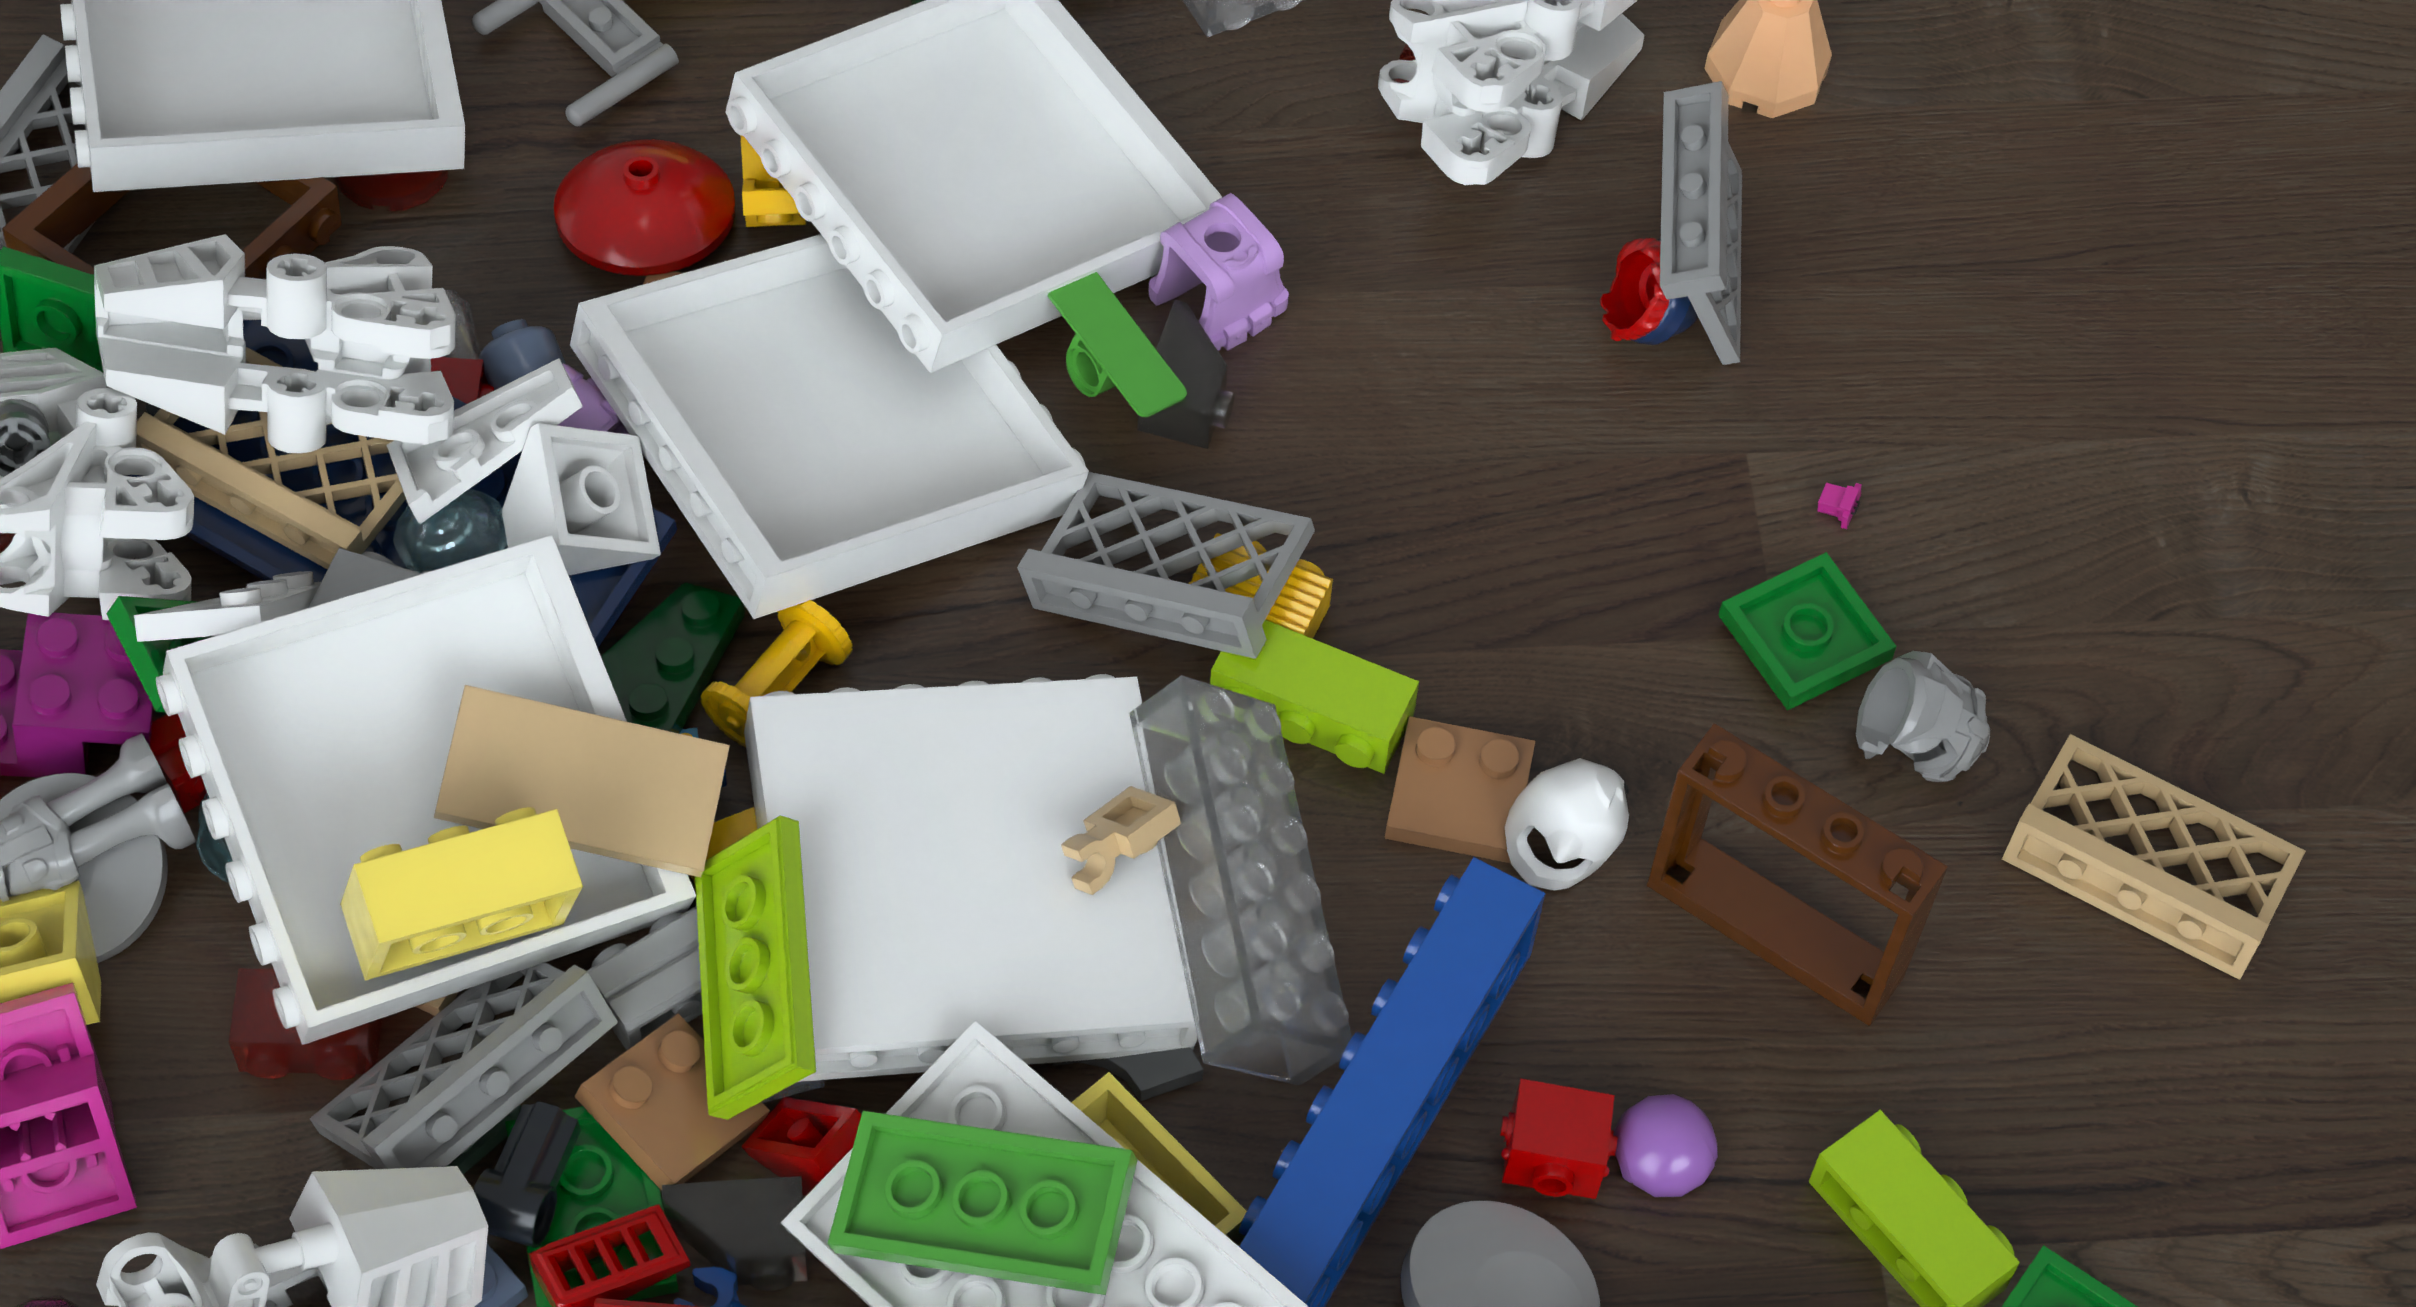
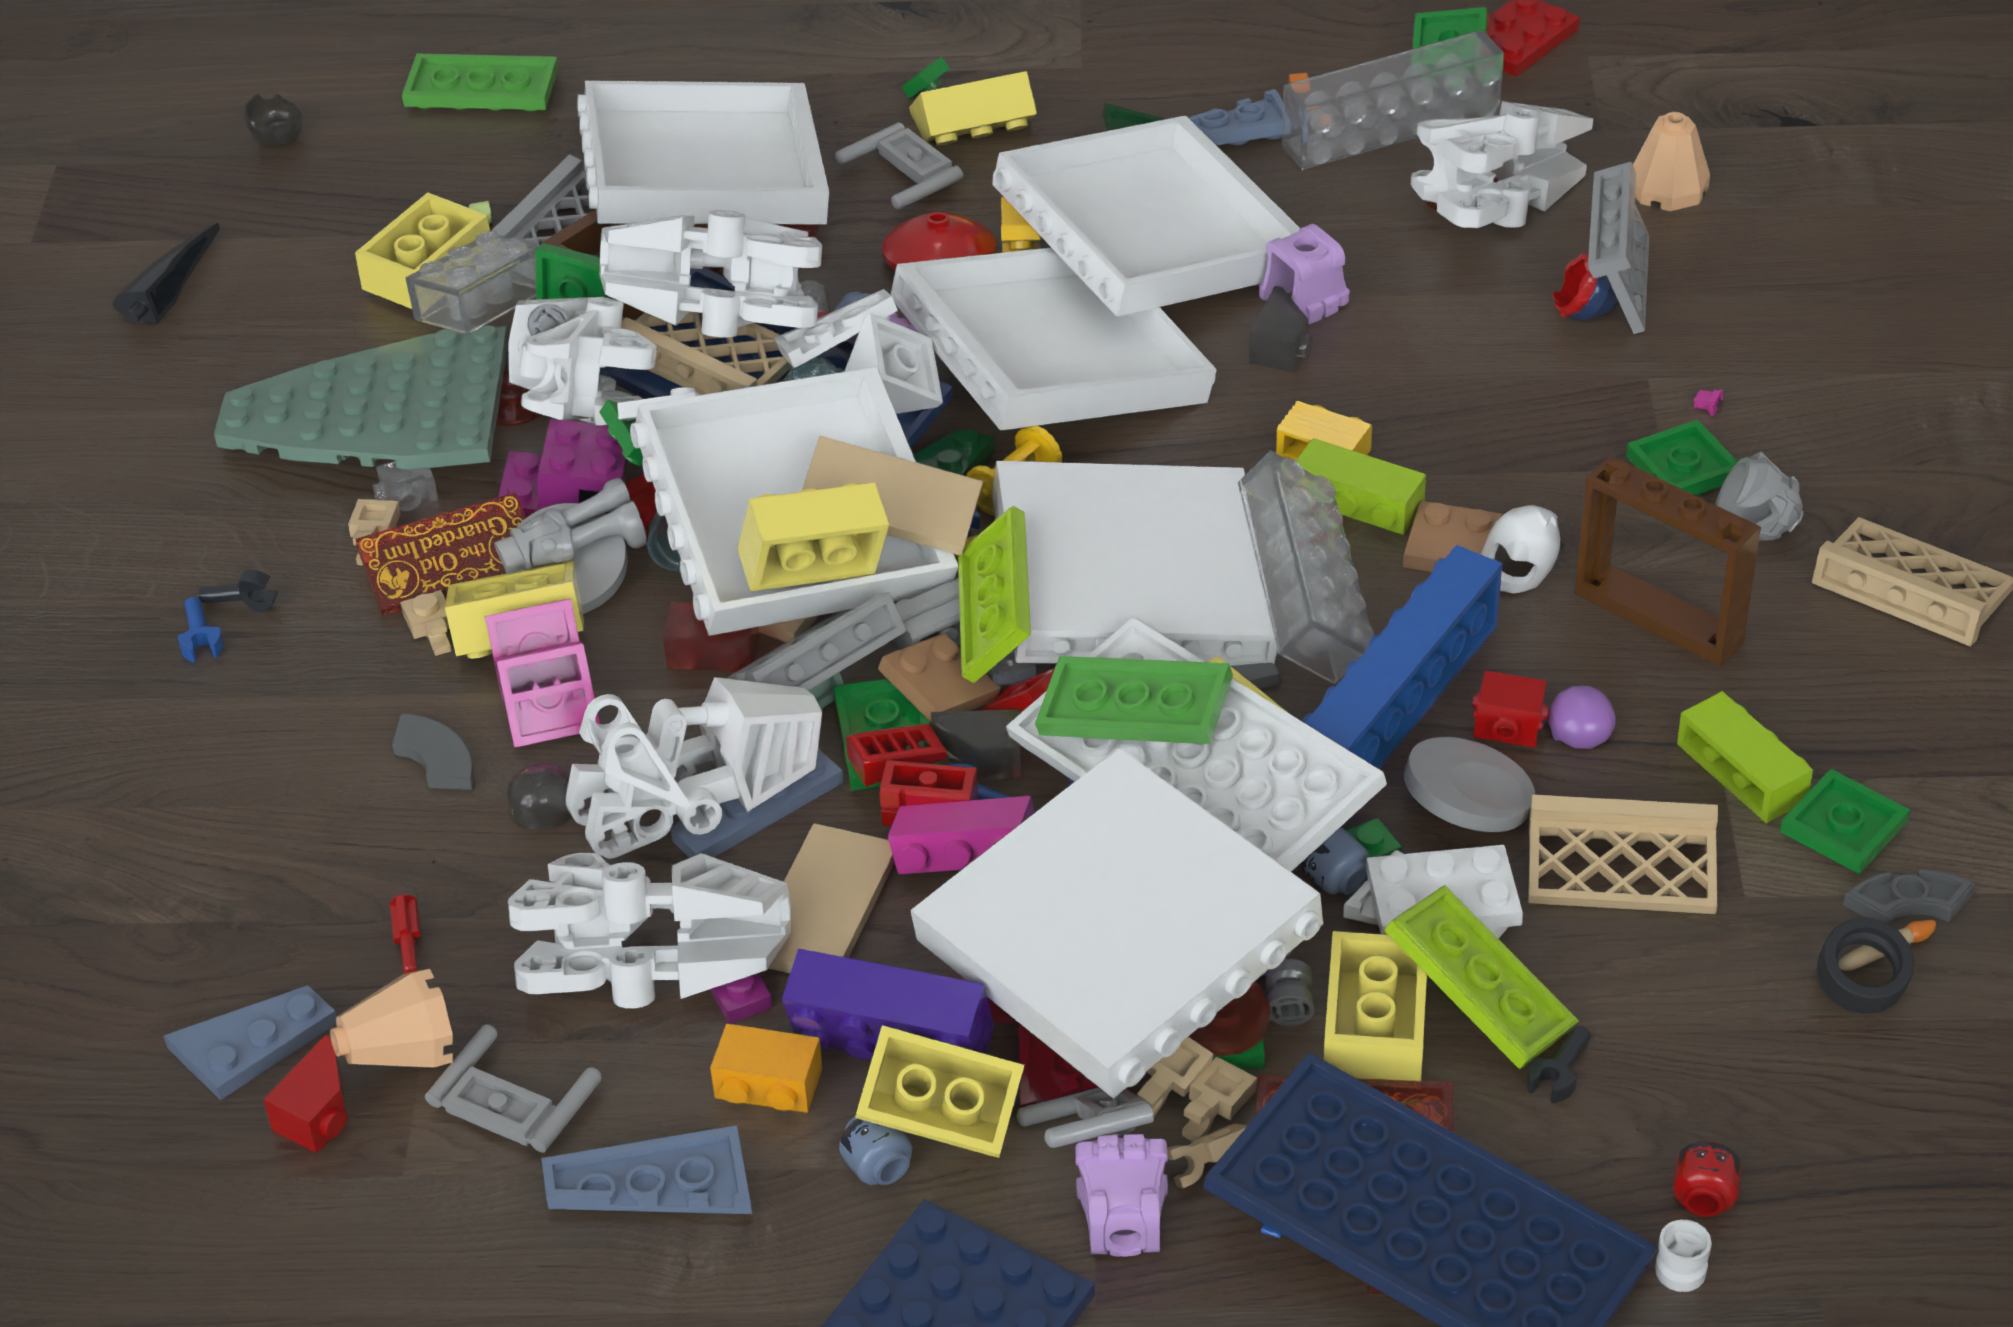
camera: 10 degrees right, 15 degrees down
black piece [473,1101,581,1248] -> none
light grey fence [1017,472,1315,659] -> none
bright green piece [1047,272,1187,418] -> none
tan plate [1061,786,1181,895] -> none

